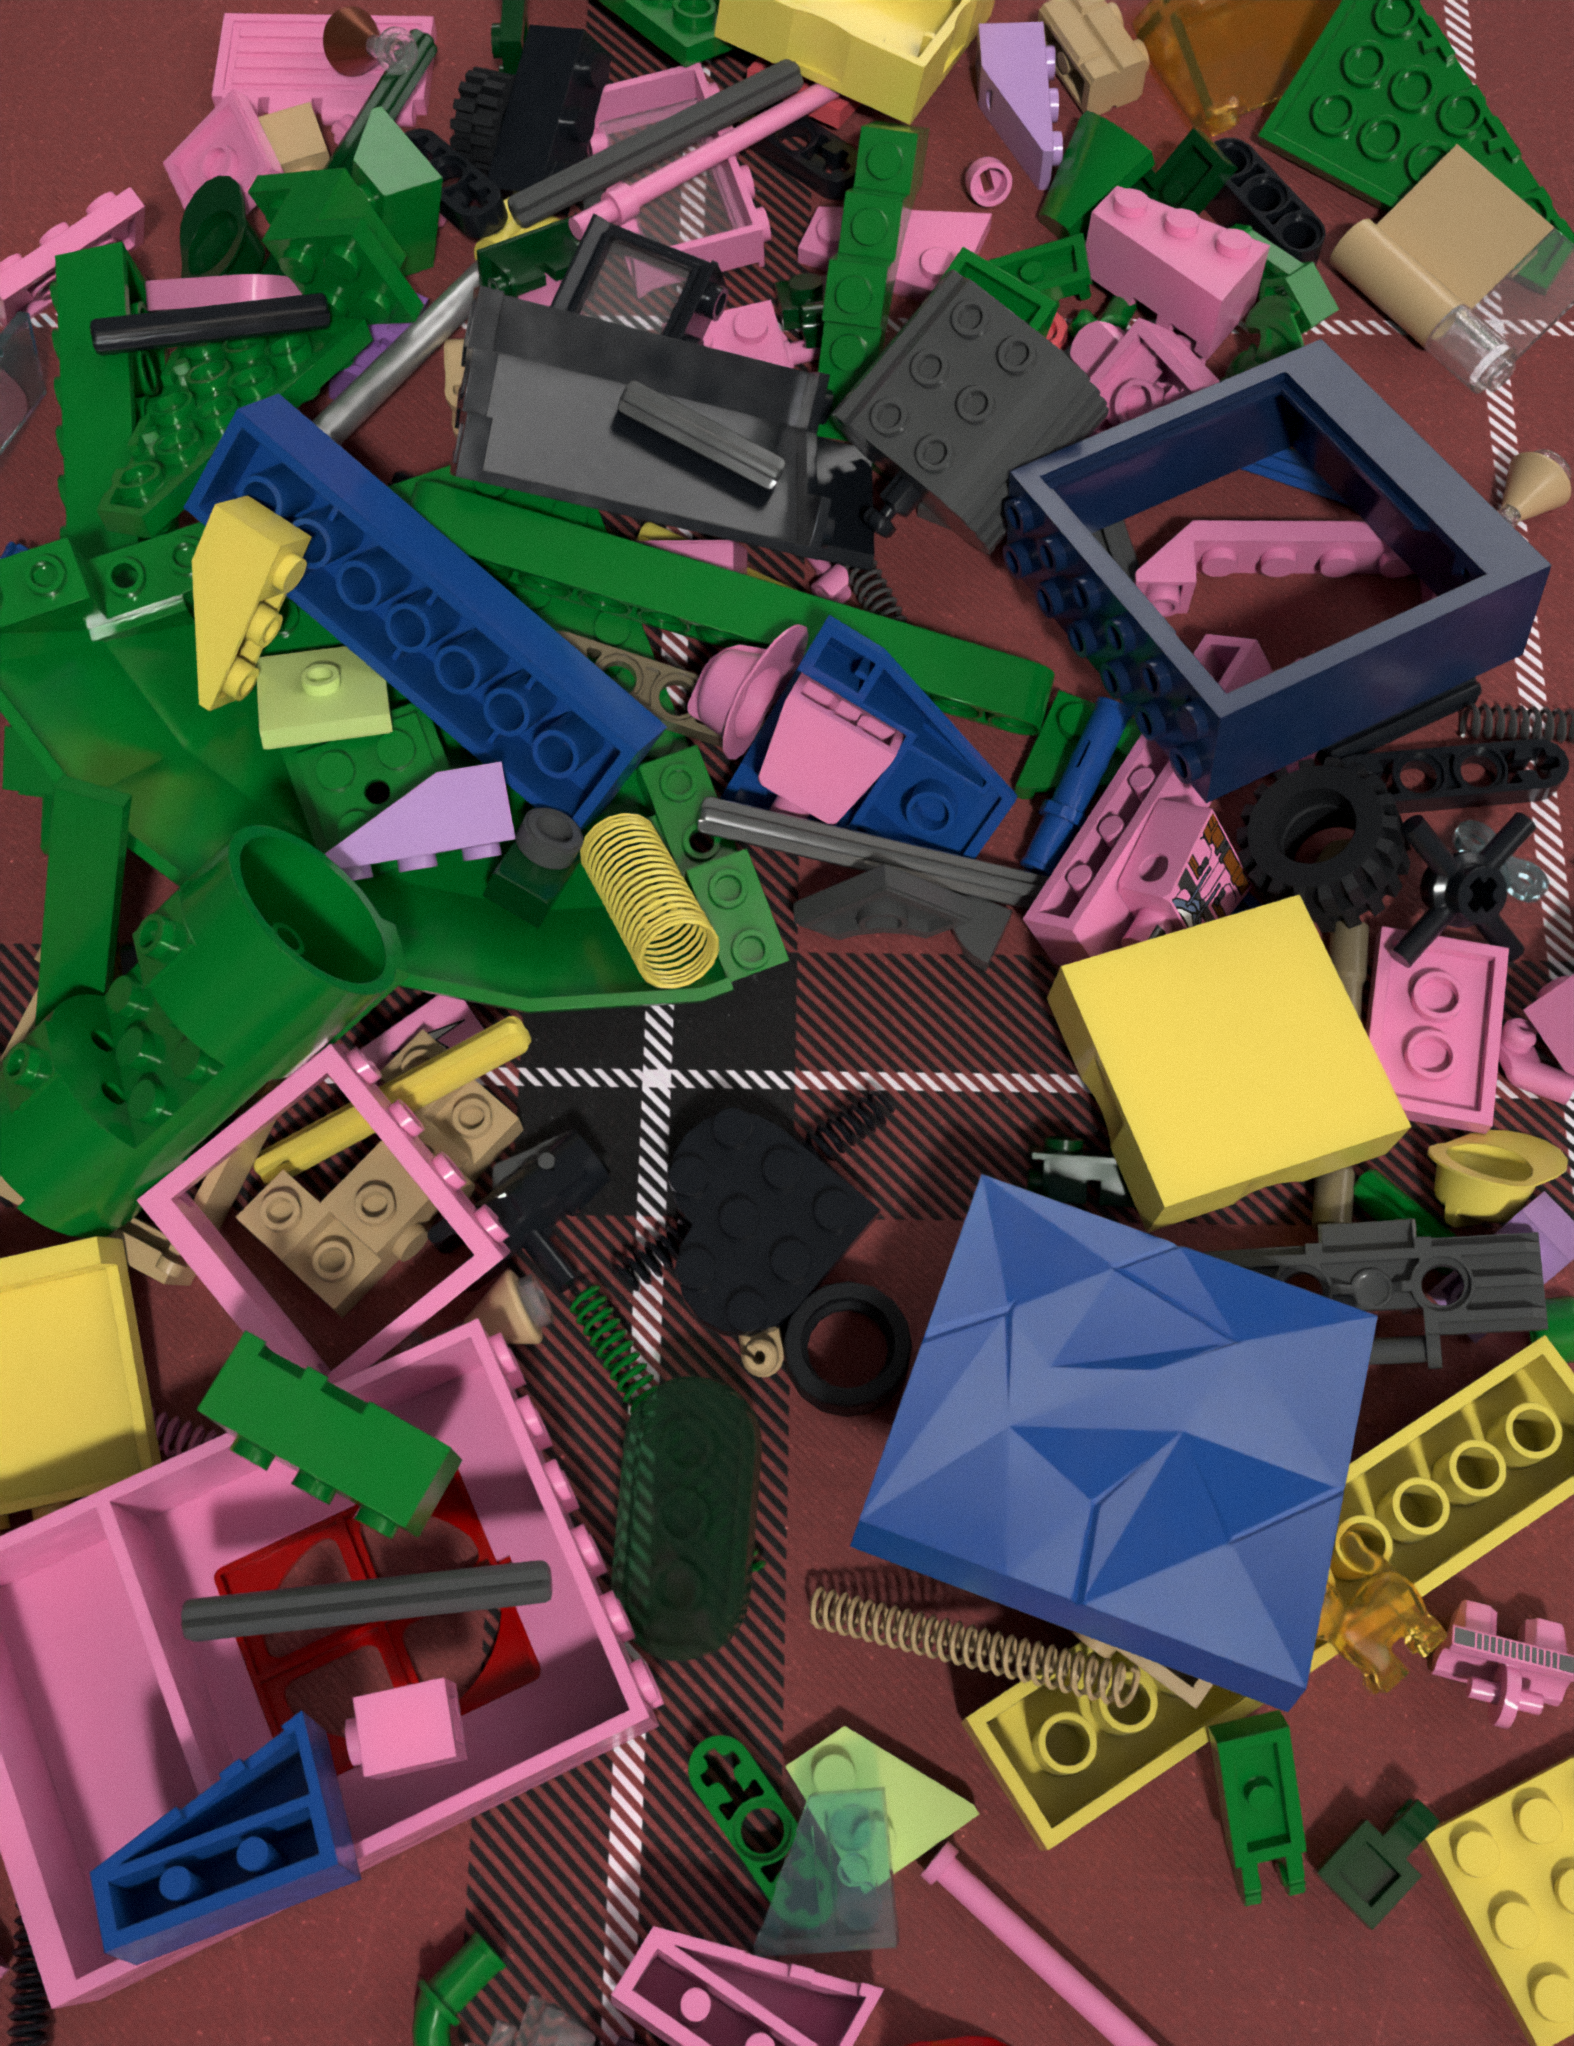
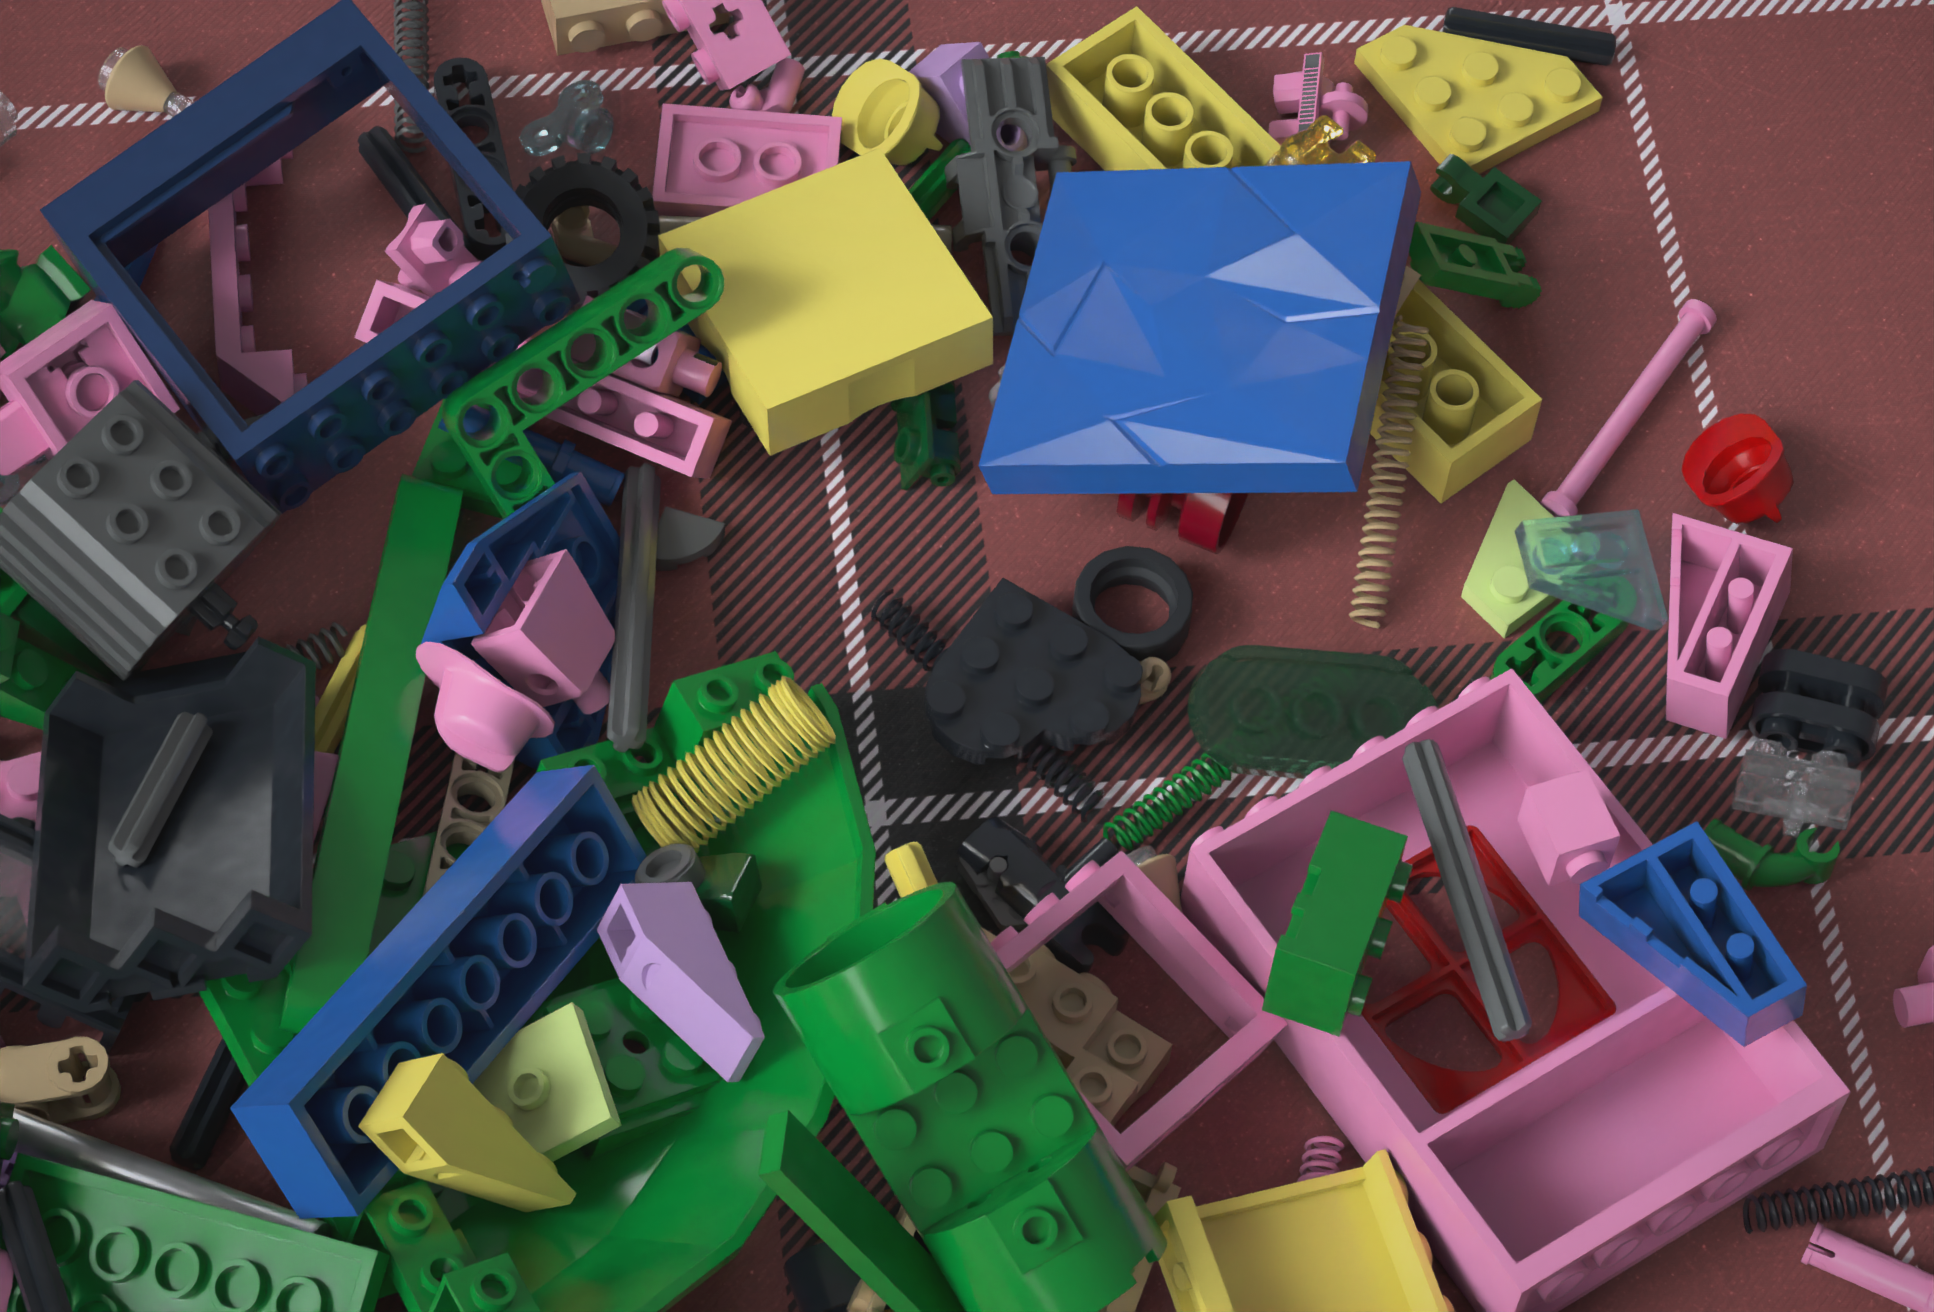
camera: 105 degrees left, 10 degrees down
dark grey tile [794,864,973,940] -> none
black bar [1390,812,1536,968] -> none
none -> green beam [442,248,724,519]

